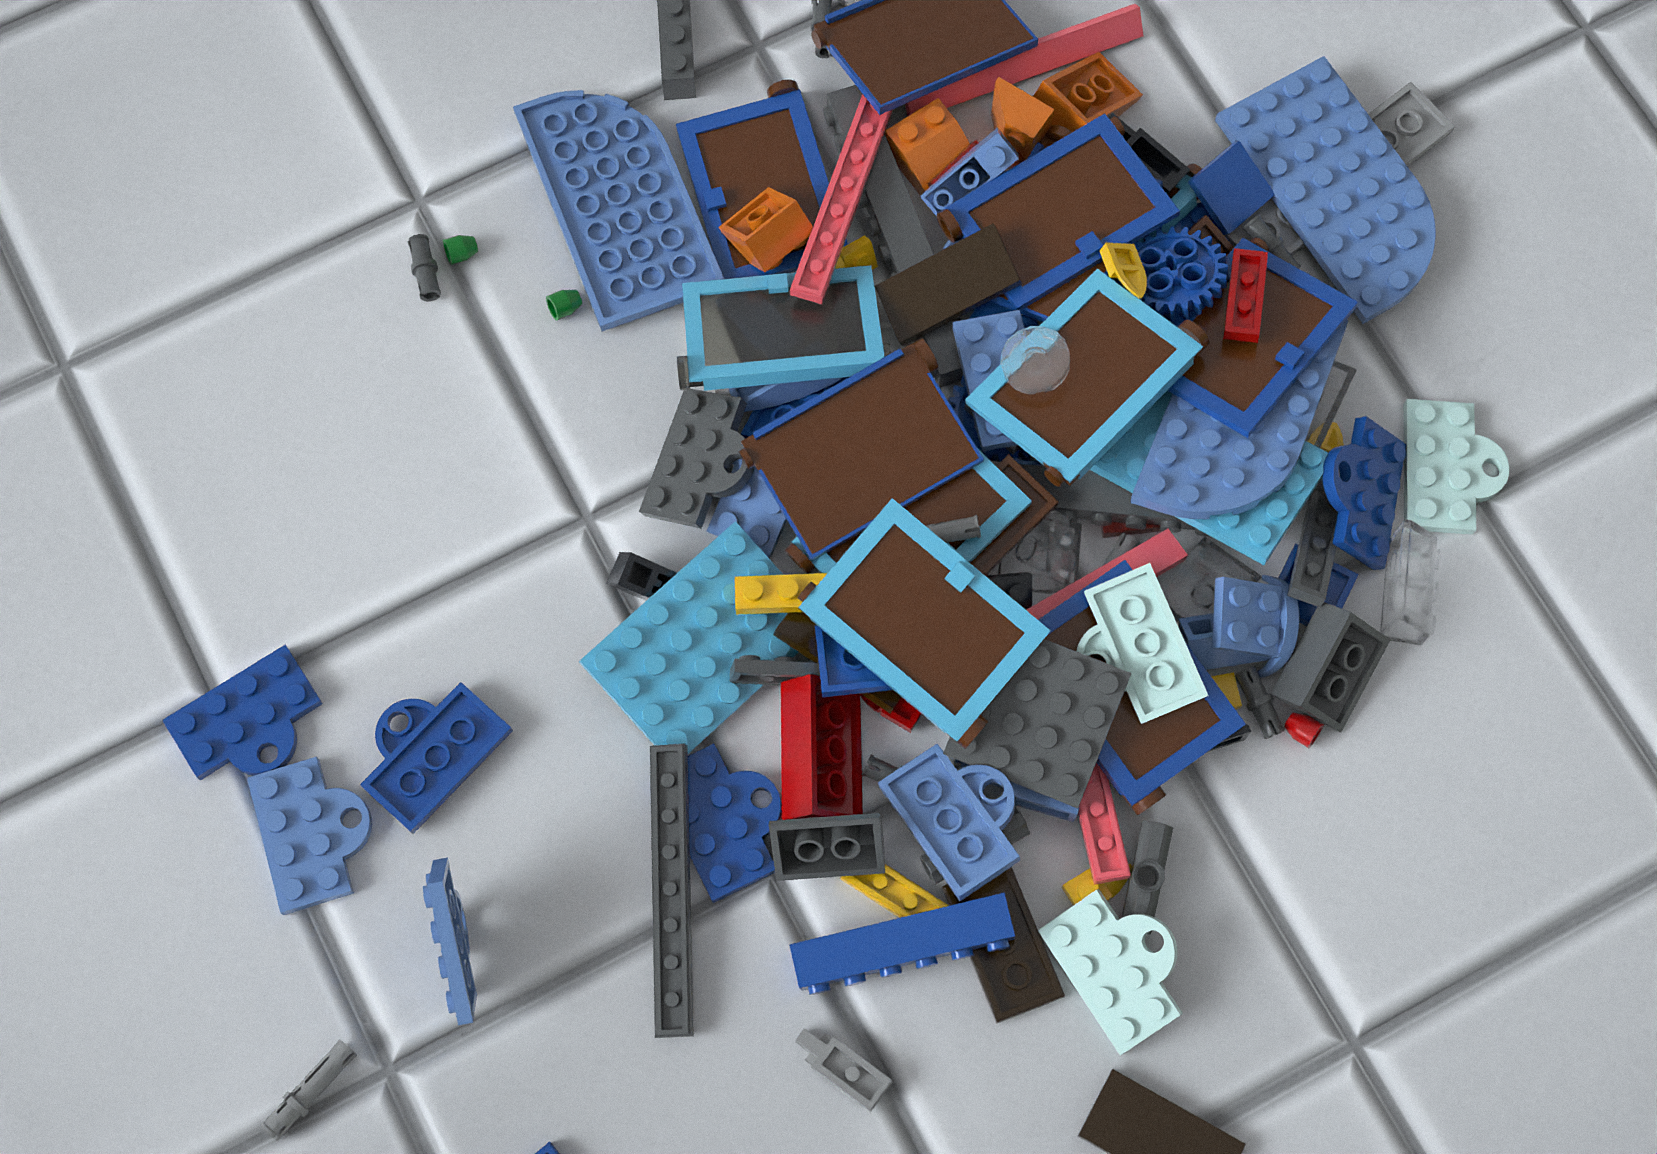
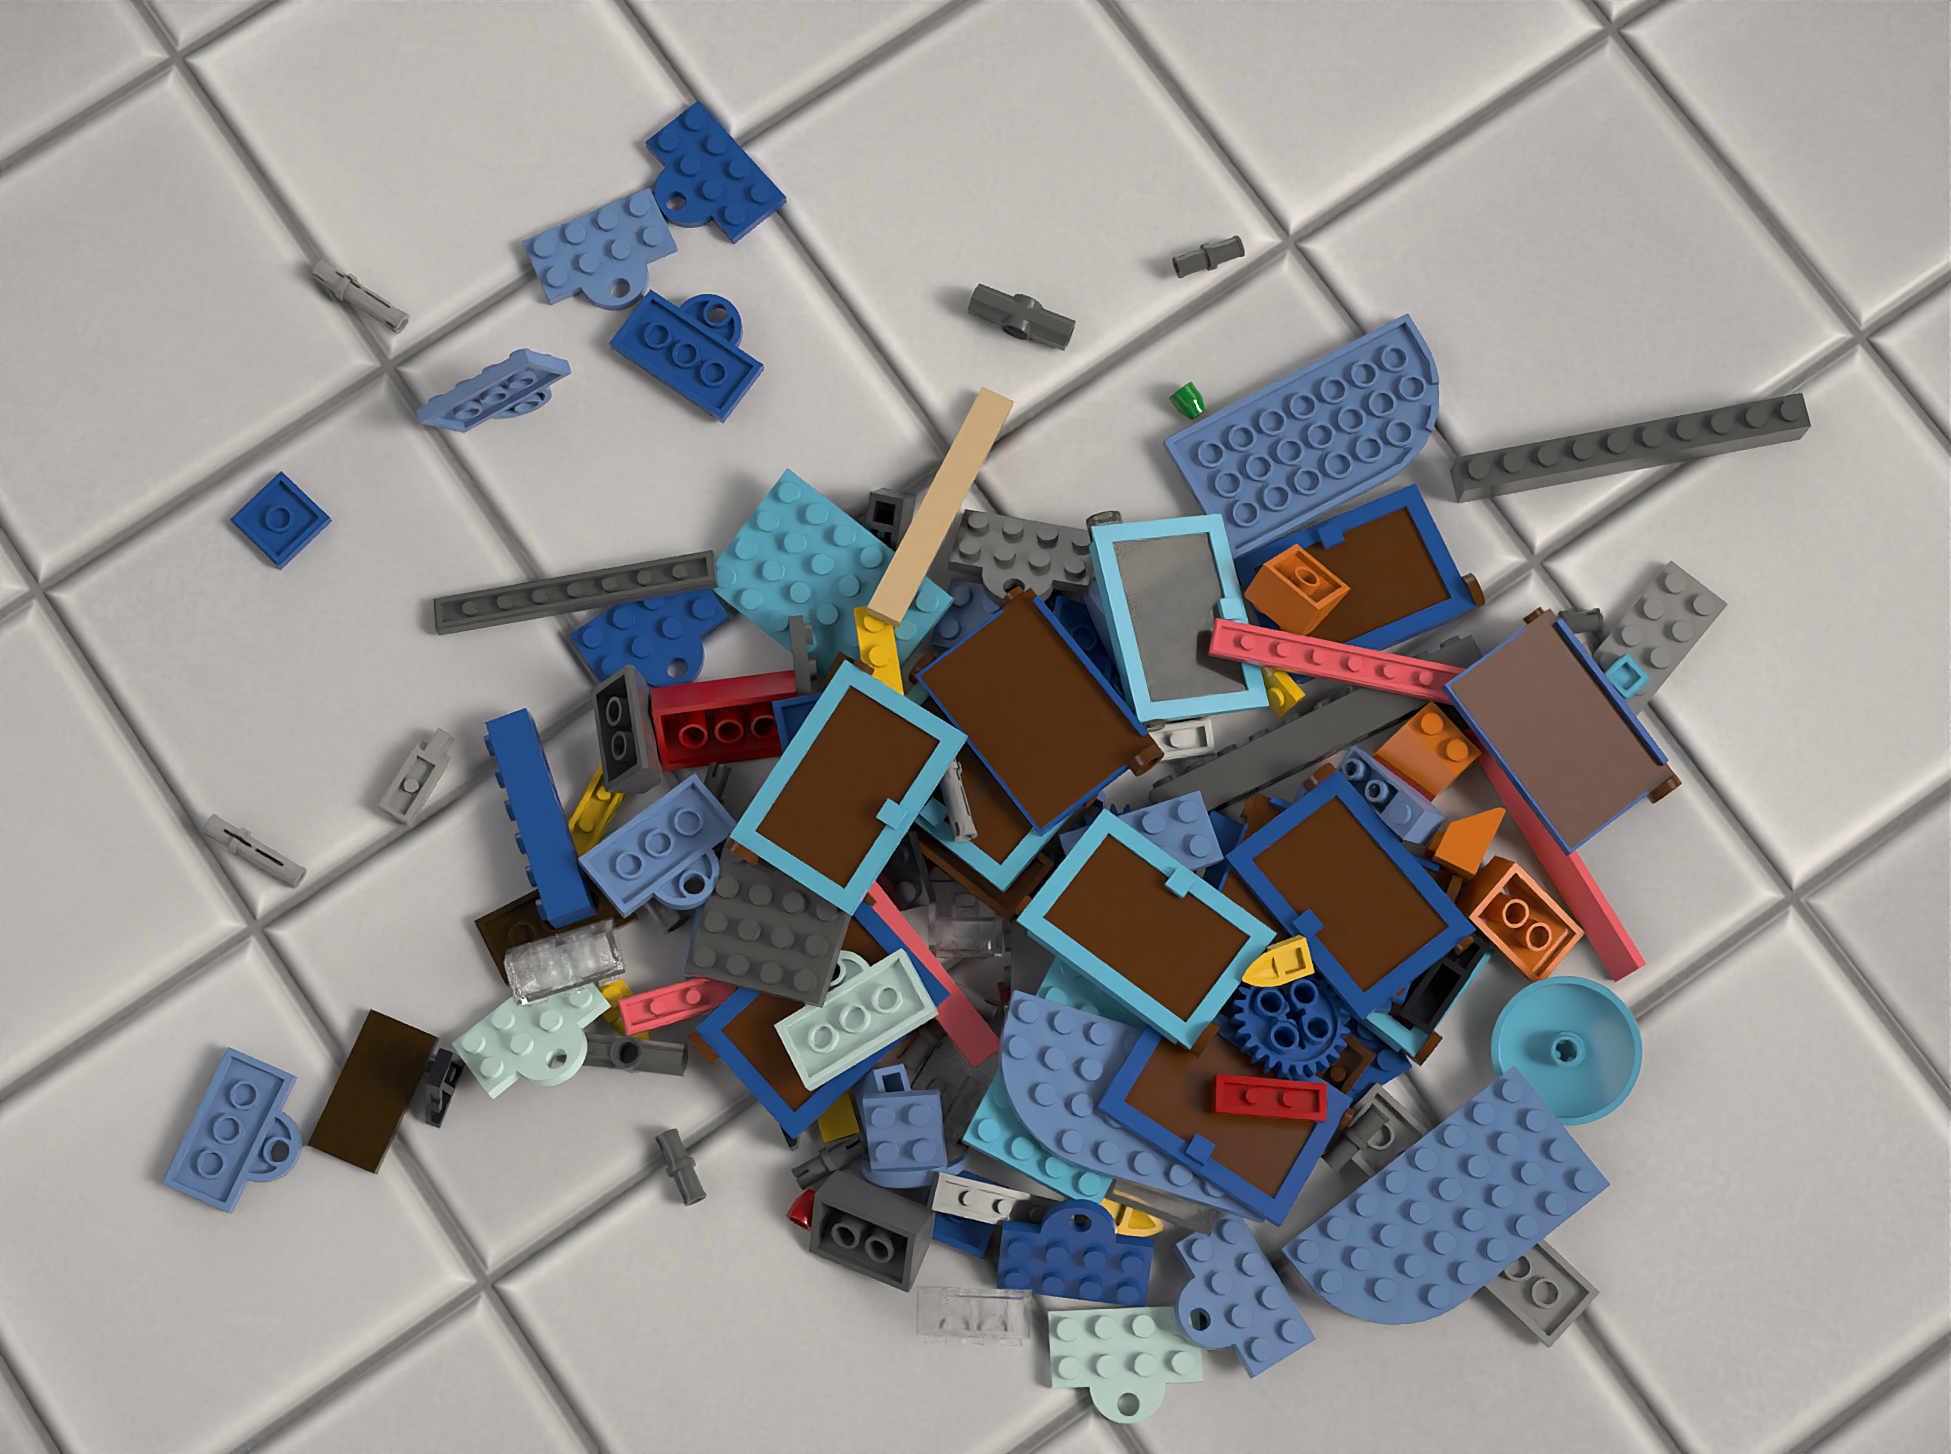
camera: 85 degrees right, 5 degrees up
green hose [443,235,478,265] -> none
dark brown tile [874,223,1022,346] -> none
clear tile [1000,326,1071,394] -> none
blue tile [1187,141,1275,235] -> none
none -> black wing [424,1048,466,1129]
none -> clear slope [504,917,626,1007]
none -> dark grey pin [655,1128,707,1206]
none -> tan tile [866,387,1014,628]
none -> dark grey piece [968,283,1076,351]
none -> medium blue plate [1172,1213,1316,1379]
none -> medium azure dish [1491,976,1643,1126]

